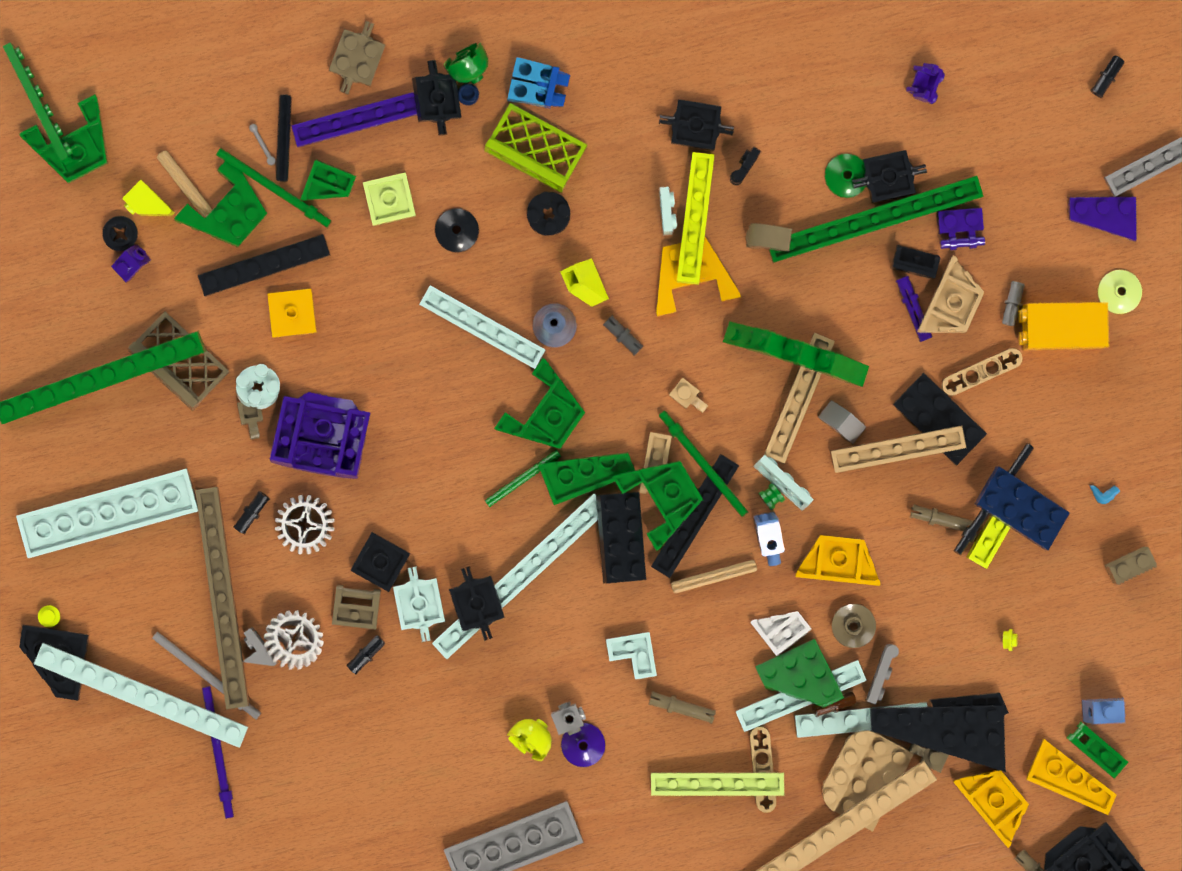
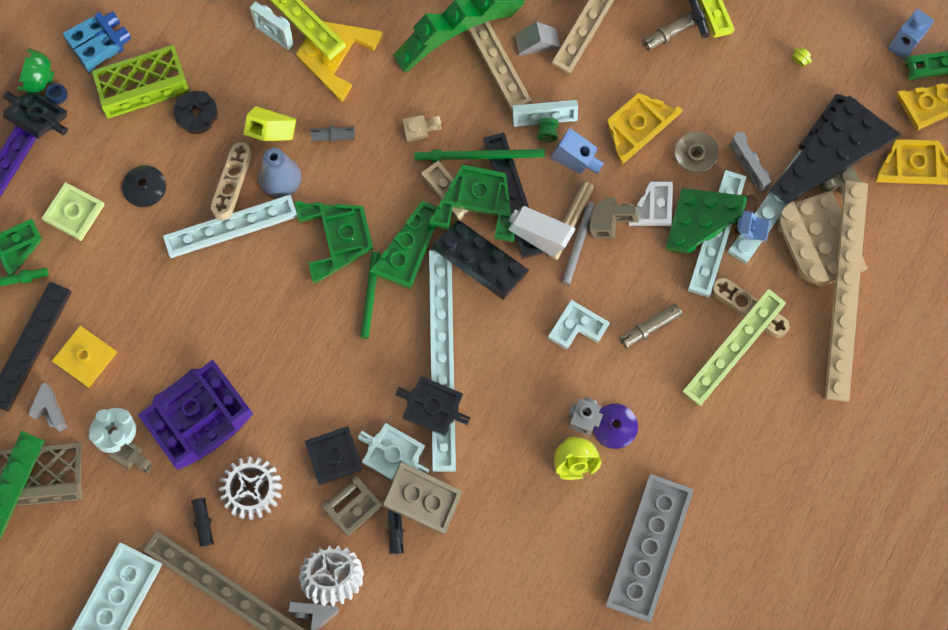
camera: 55 degrees left, 15 degrees down
none -> light grey slope [29,383,68,432]
none -> tan beam [211,142,252,220]
none -> dark tan plate [381,462,463,535]
none -> white slope [508,206,575,257]
none -> light grey bar [562,202,595,285]
none -> dark tan brick [590,197,639,238]
none -> medium blue bracket [738,211,770,241]

